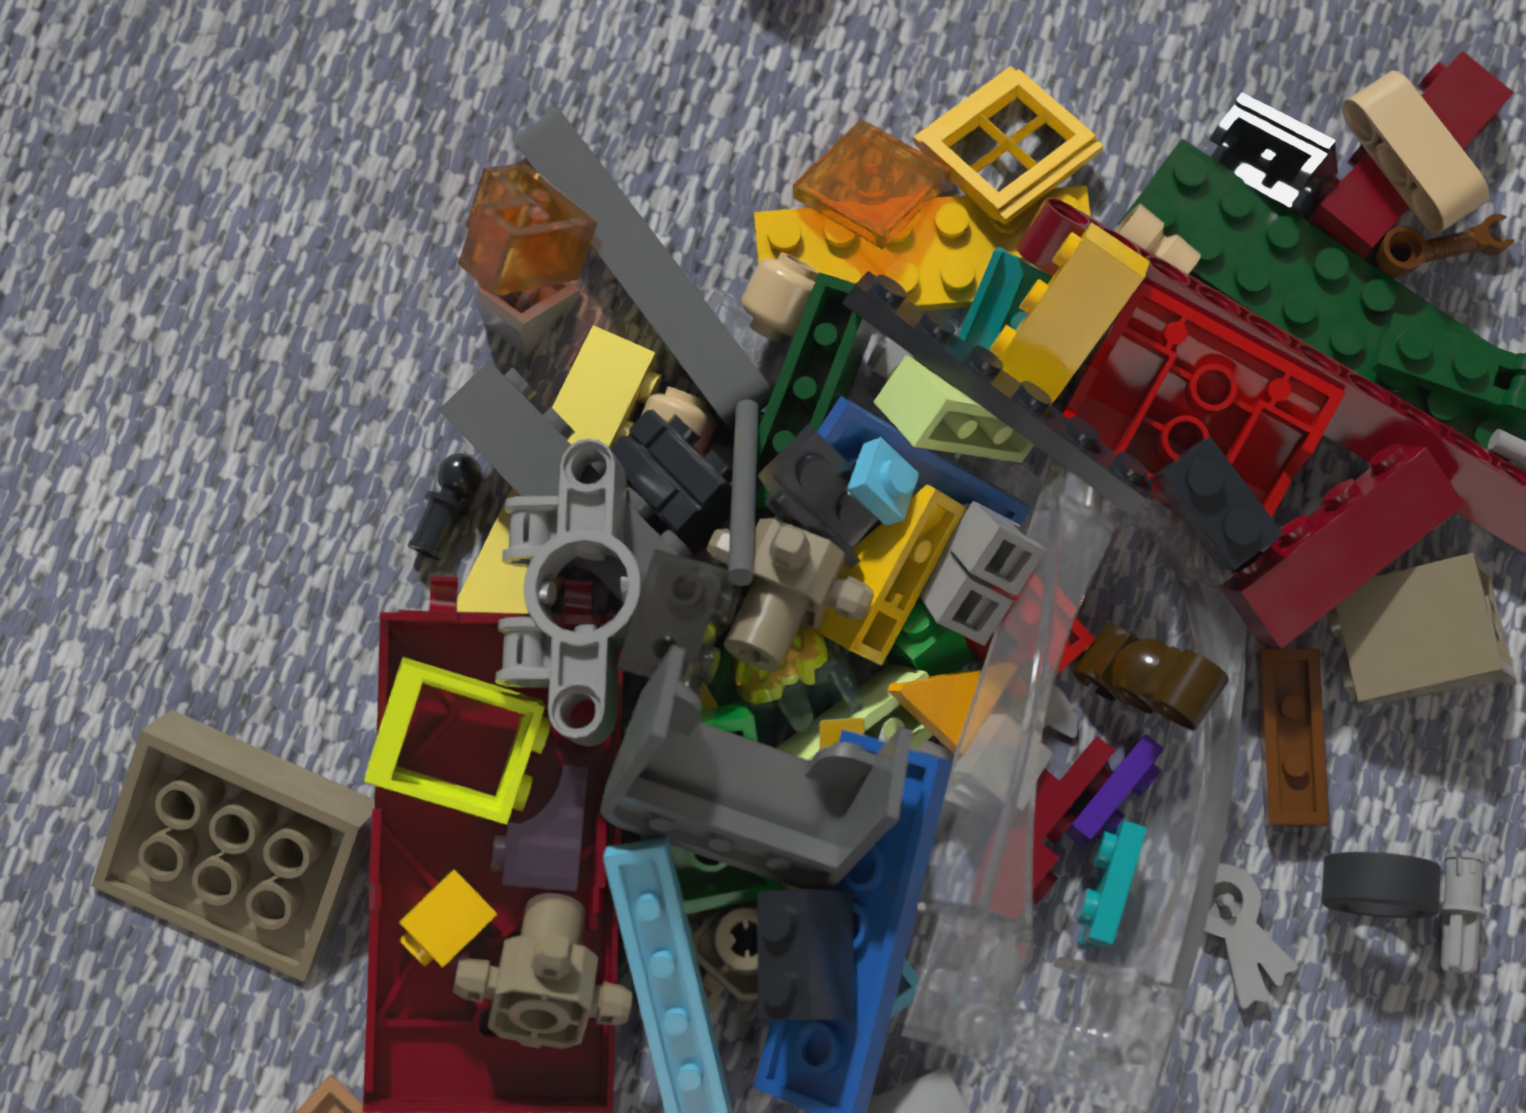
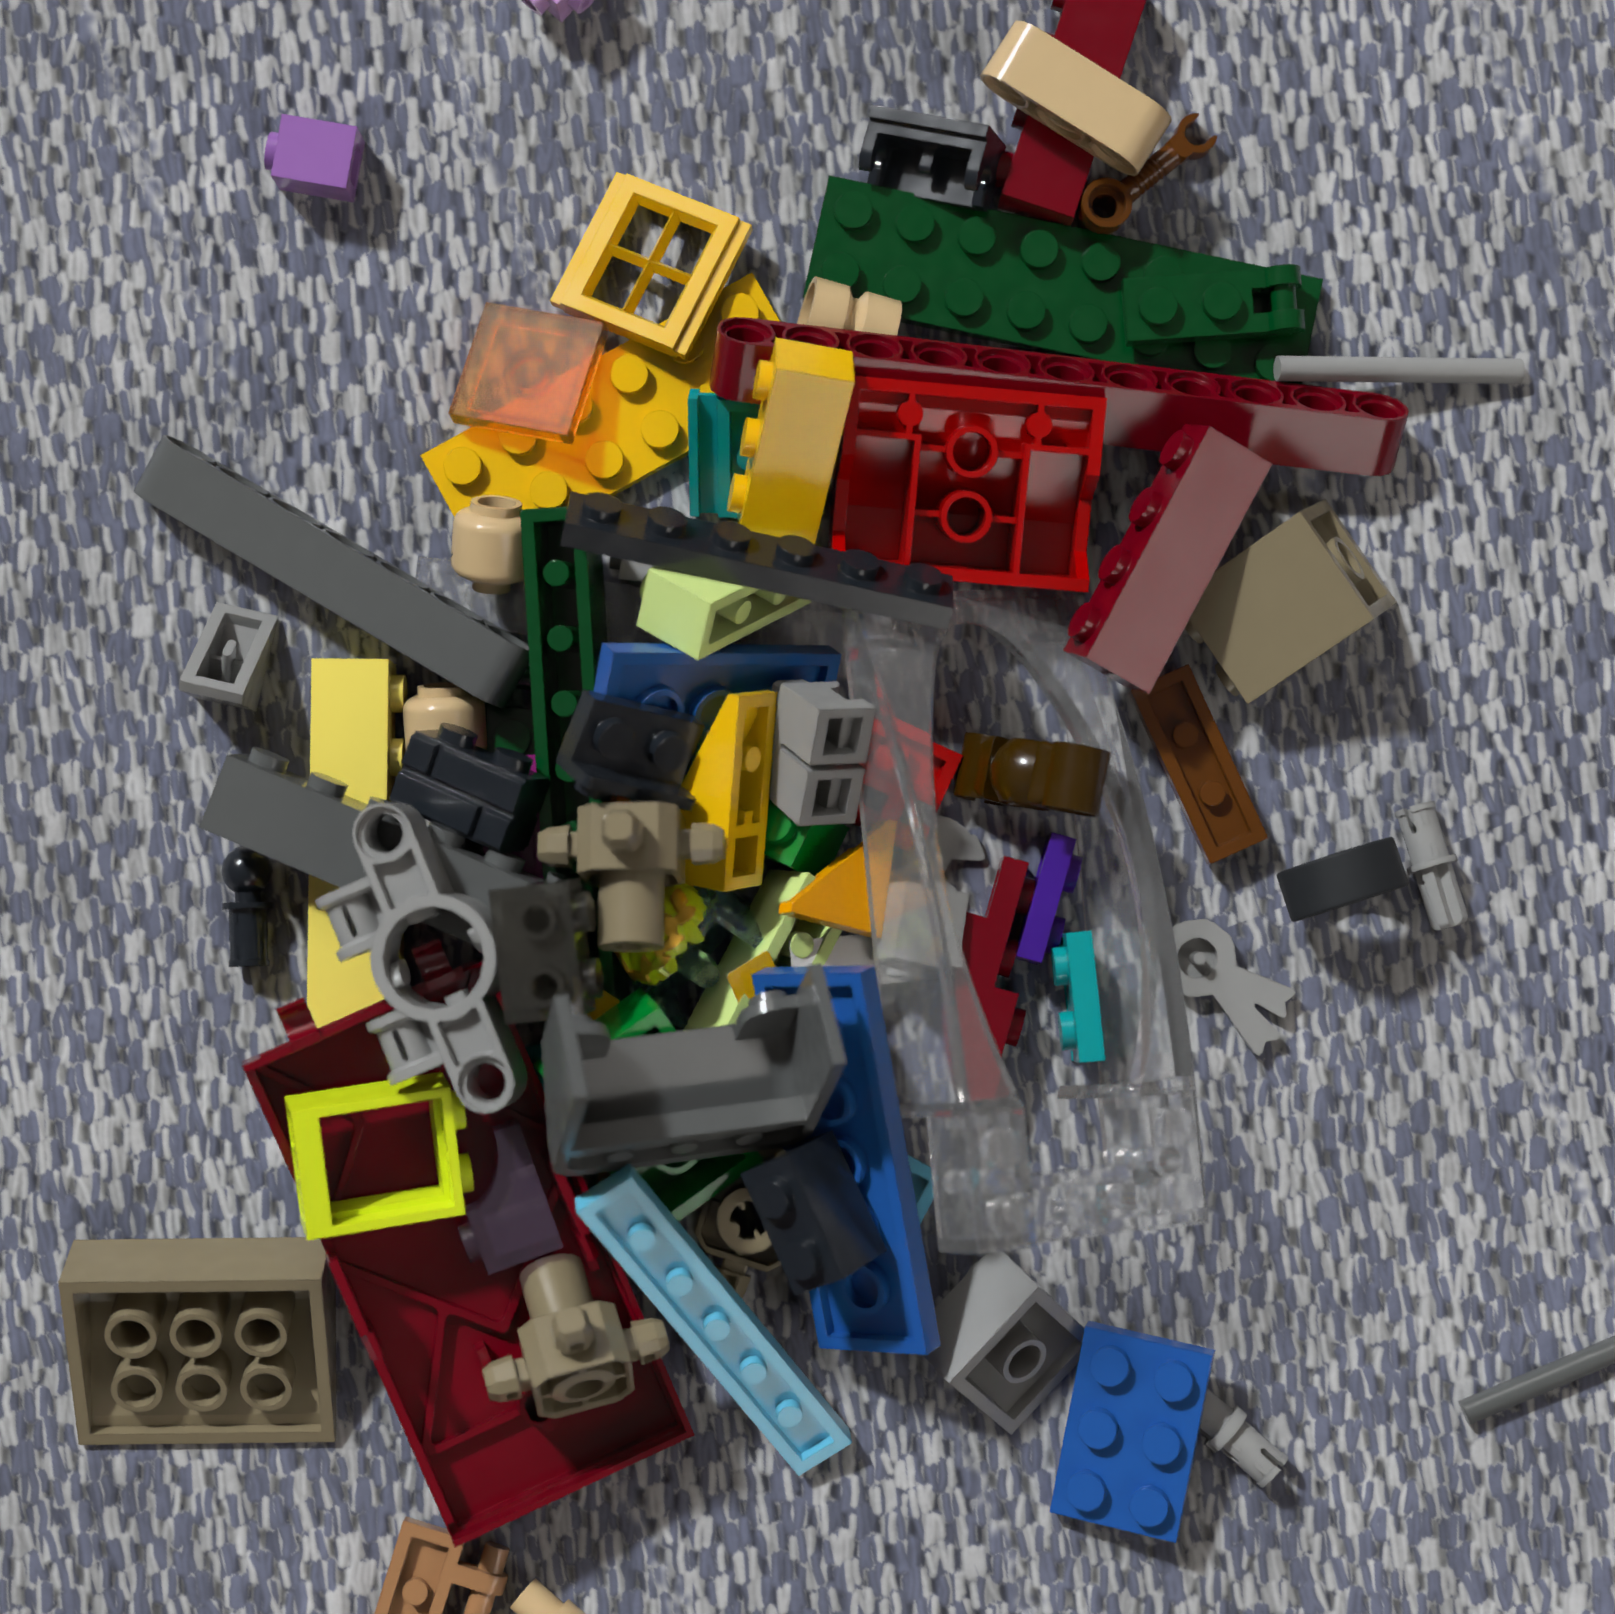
camera: 25 degrees left, 10 degrees up
yellow brick [399,870,497,967] -> none
clear orange brick [458,162,598,296] -> none
dark grey bar [728,399,759,586] -> none
medium azure plate [847,437,919,526] -> none
black brick [1151,436,1283,572] -> none

